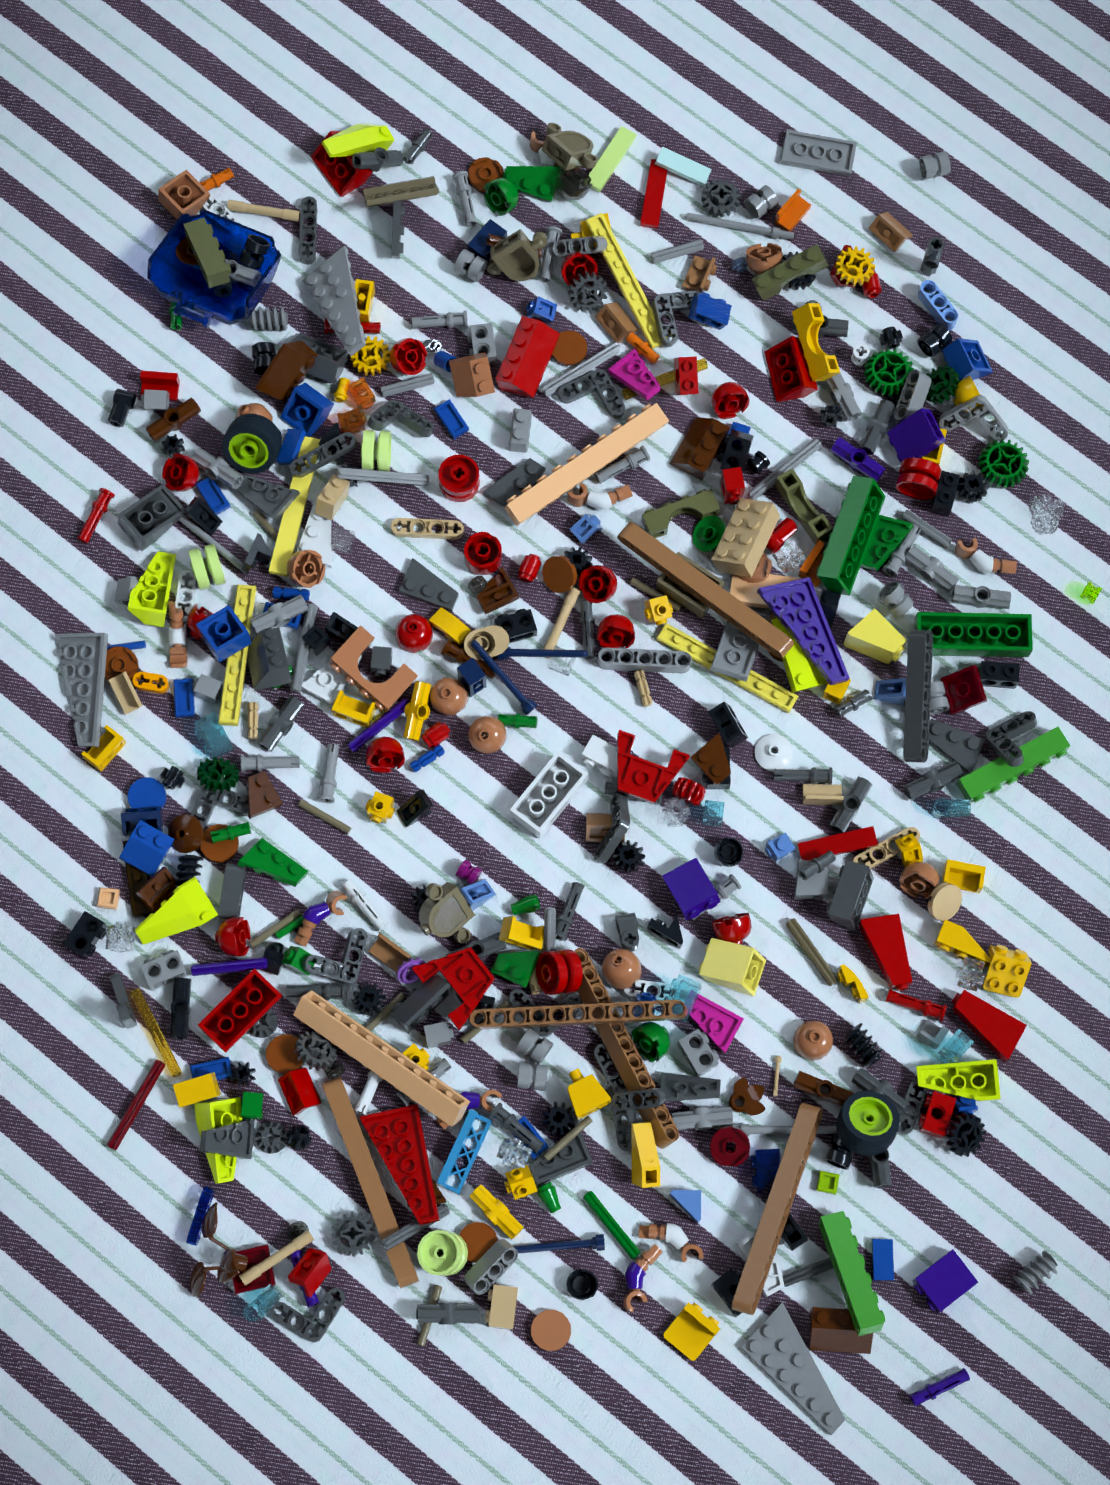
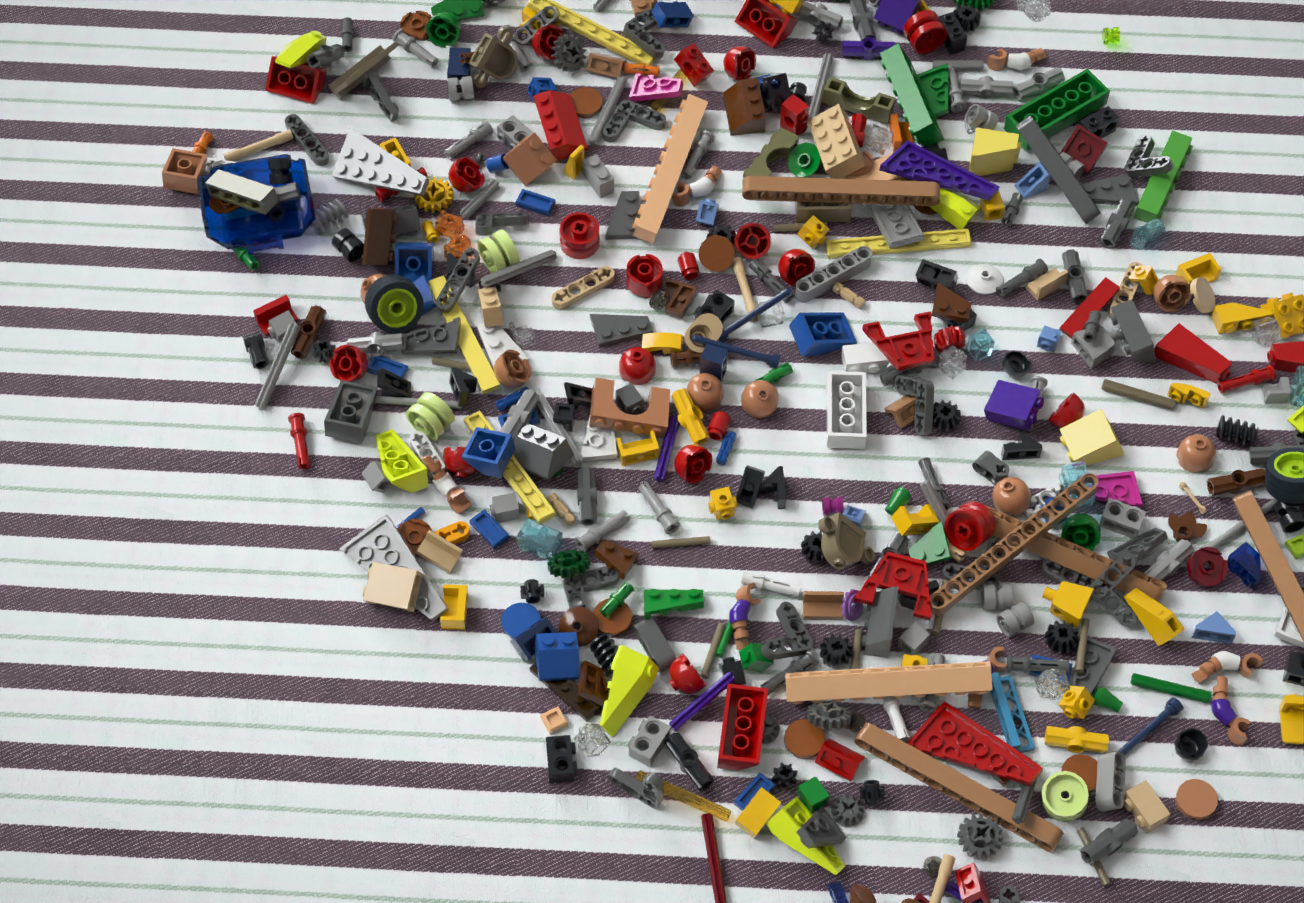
camera: 35 degrees left, 15 degrees down
none -> light grey axle [255,323,299,409]
none -> tan panel [363,562,423,612]
none -> yellow slope [564,145,584,180]
none -> black slope [761,466,786,509]
none -> blue slope [789,312,857,356]

